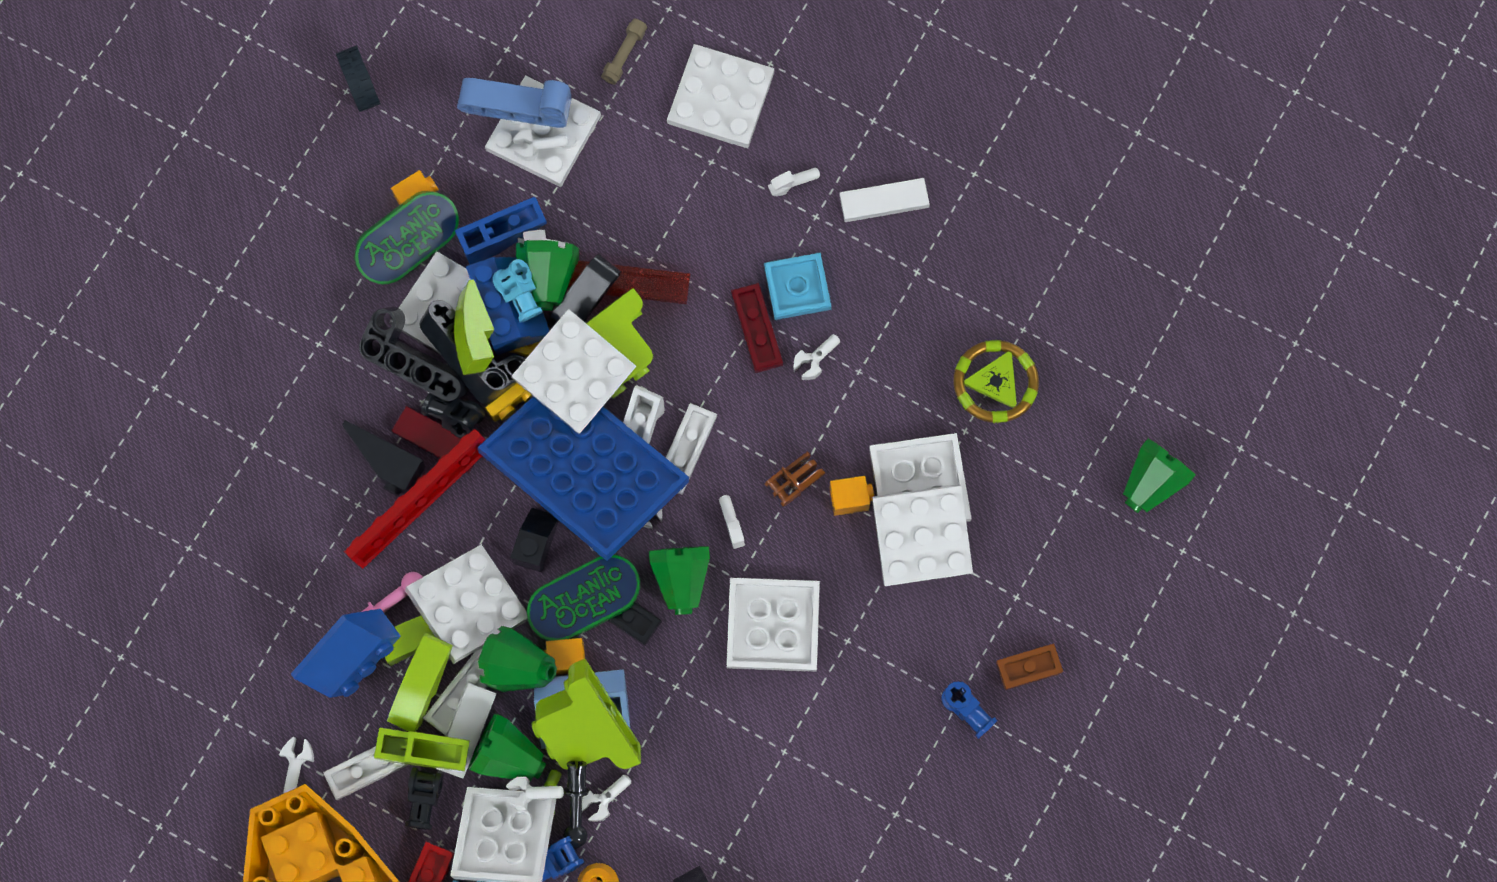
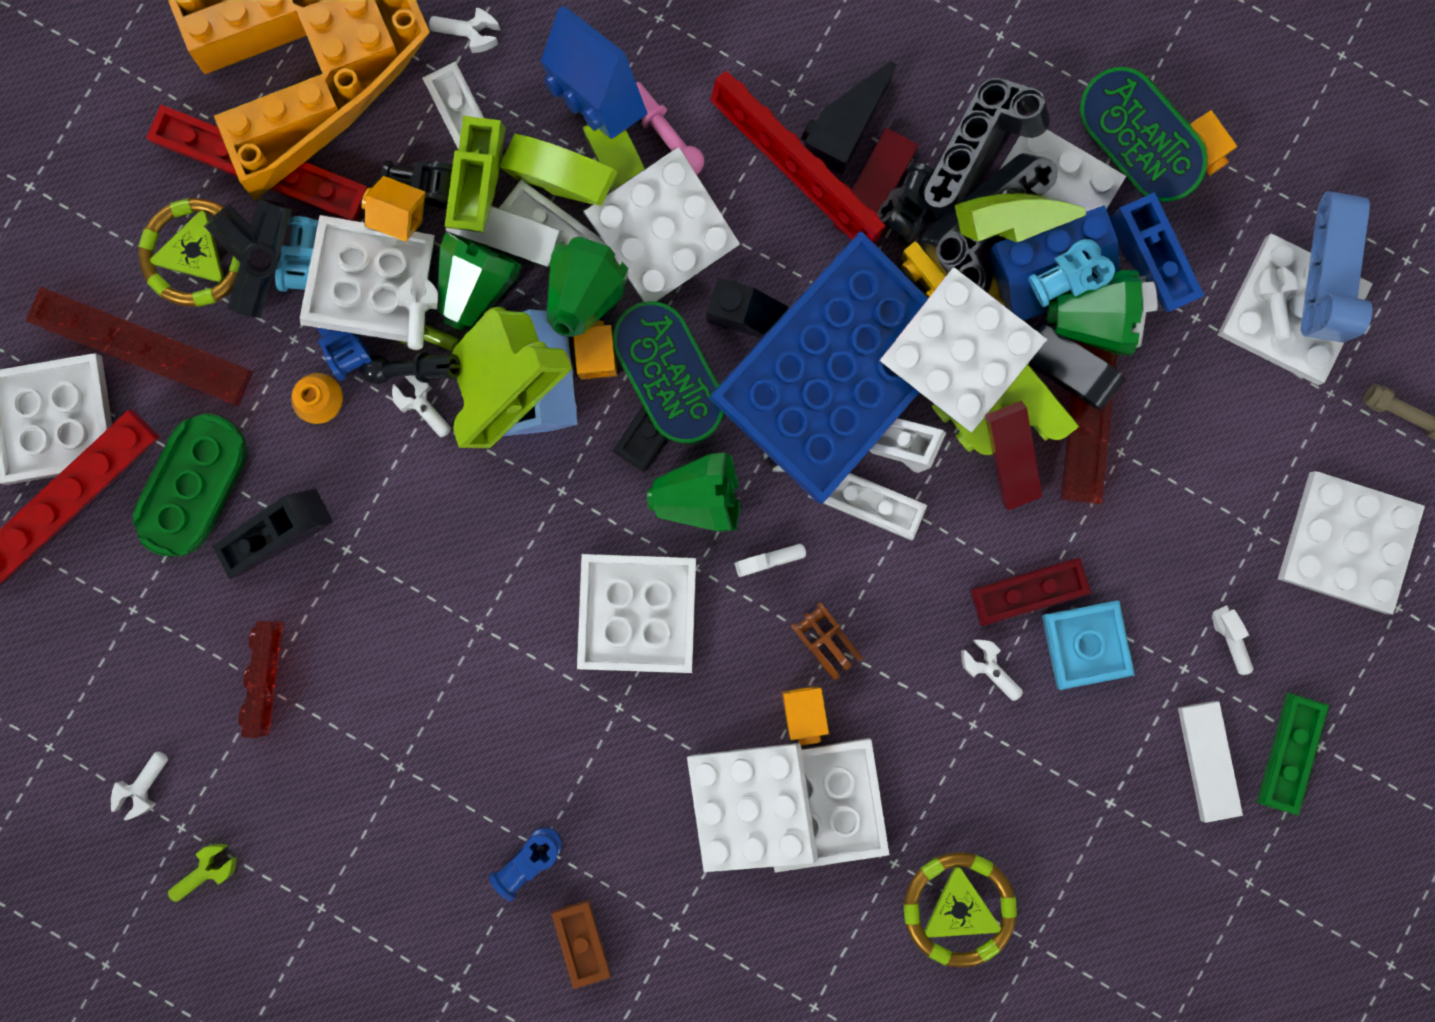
camera: 90 degrees right, 10 degrees up
black wheel [335,45,381,112] -> none
none -> light orange brick [362,176,425,242]
none -> dark red tile [985,401,1043,510]
none -> green tile [1257,693,1329,816]

